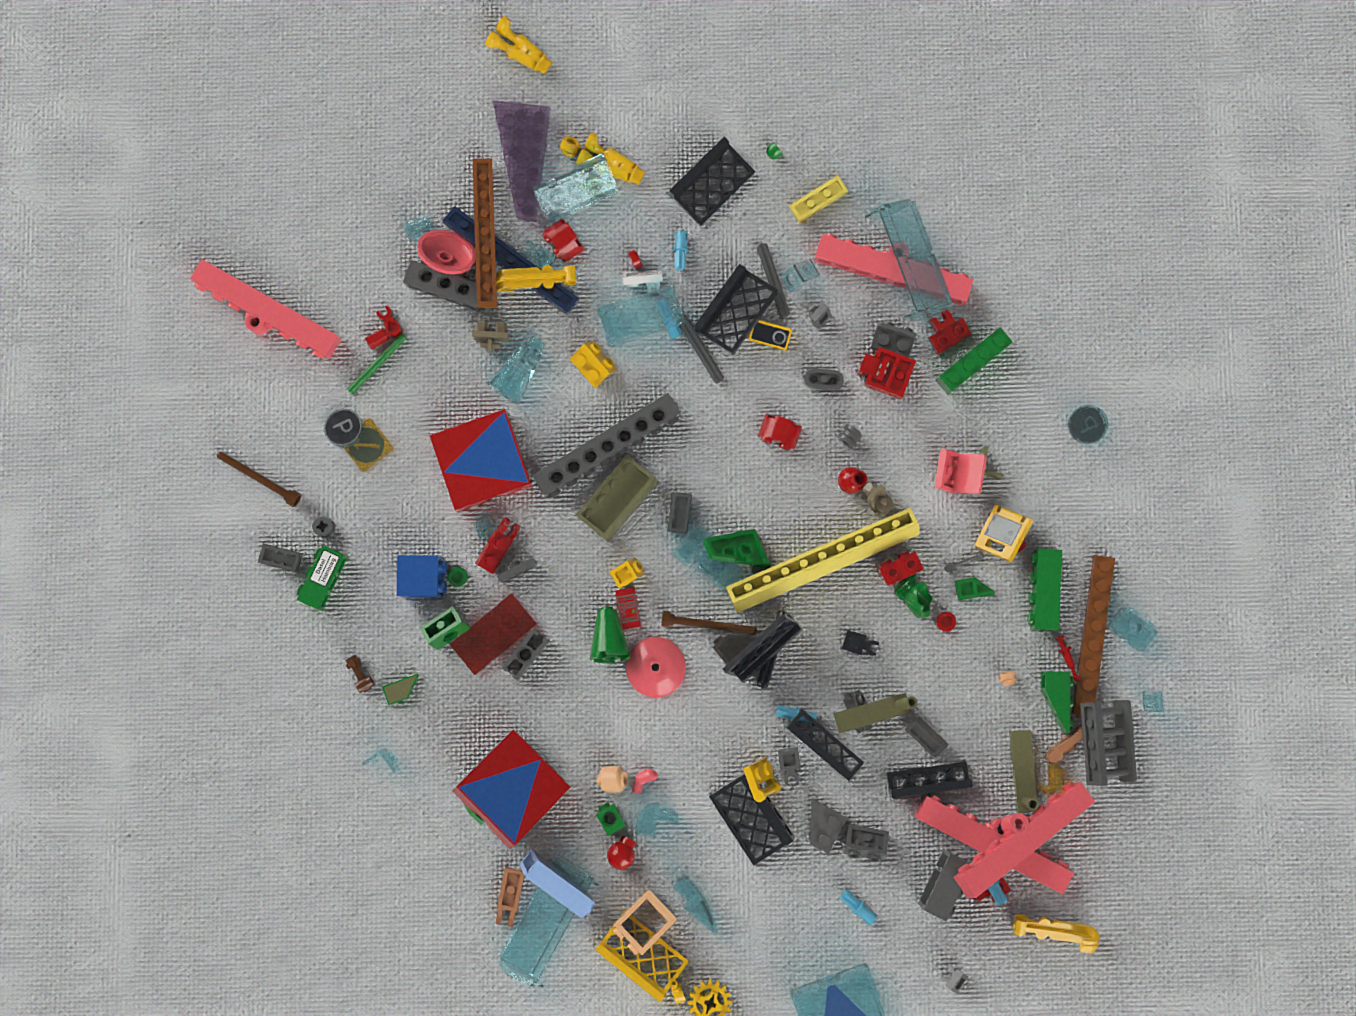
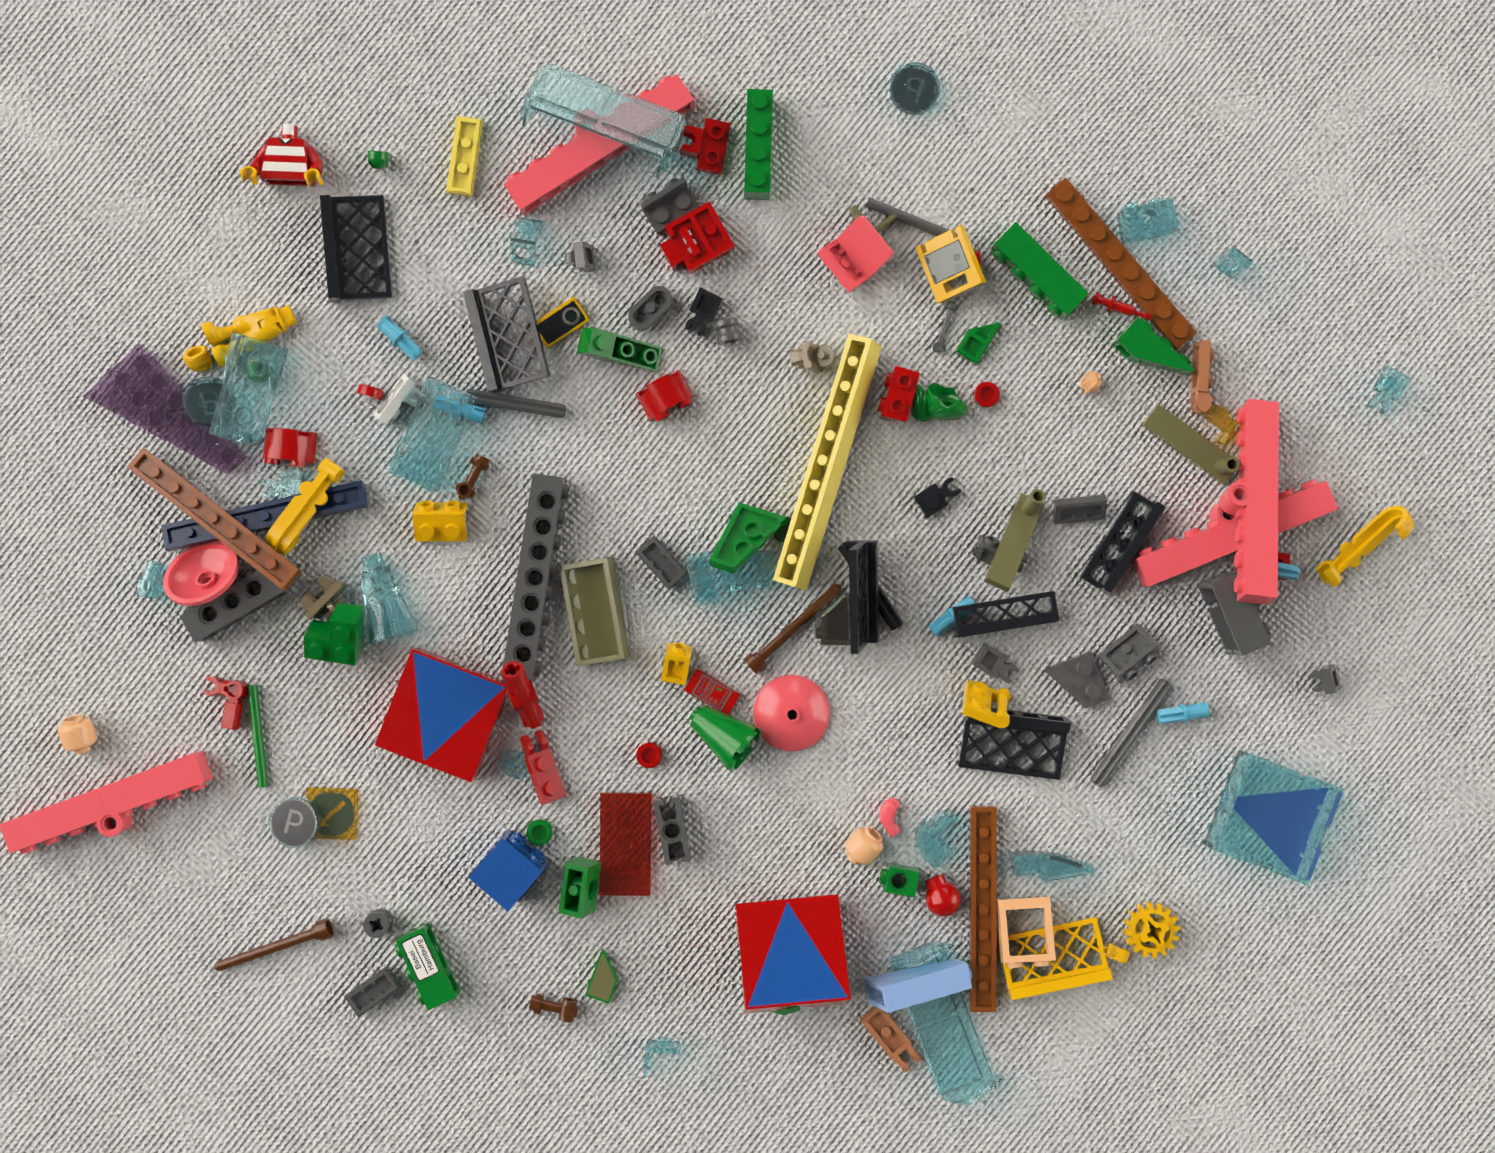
camera: 55 degrees left, 5 degrees up
yellow piece [485,16,553,75] -> none
dark grey plate [497,557,537,583] -> none
dark grey axle [757,243,790,318] -> none
red piece [838,467,867,494] -> none
dark grey fence [1080,700,1137,786] -> none
none -> light nougat head [57,714,97,754]
none -> clear light blue tile [182,377,236,427]
none -> torso [240,124,323,187]
none -> green brick [304,602,364,666]
none -> reddish brown bar [455,453,490,501]
none -> red piece [501,661,545,729]
none -> green slope [577,327,662,372]
none -> red tile [636,742,662,768]
none -> black plate [685,287,724,336]
none -> dark grey bar [865,197,958,237]
none -> dark orange plate [969,806,997,1012]
none -> dark grey axle [1090,679,1173,787]
none -> clear light blue plate [1367,365,1410,414]

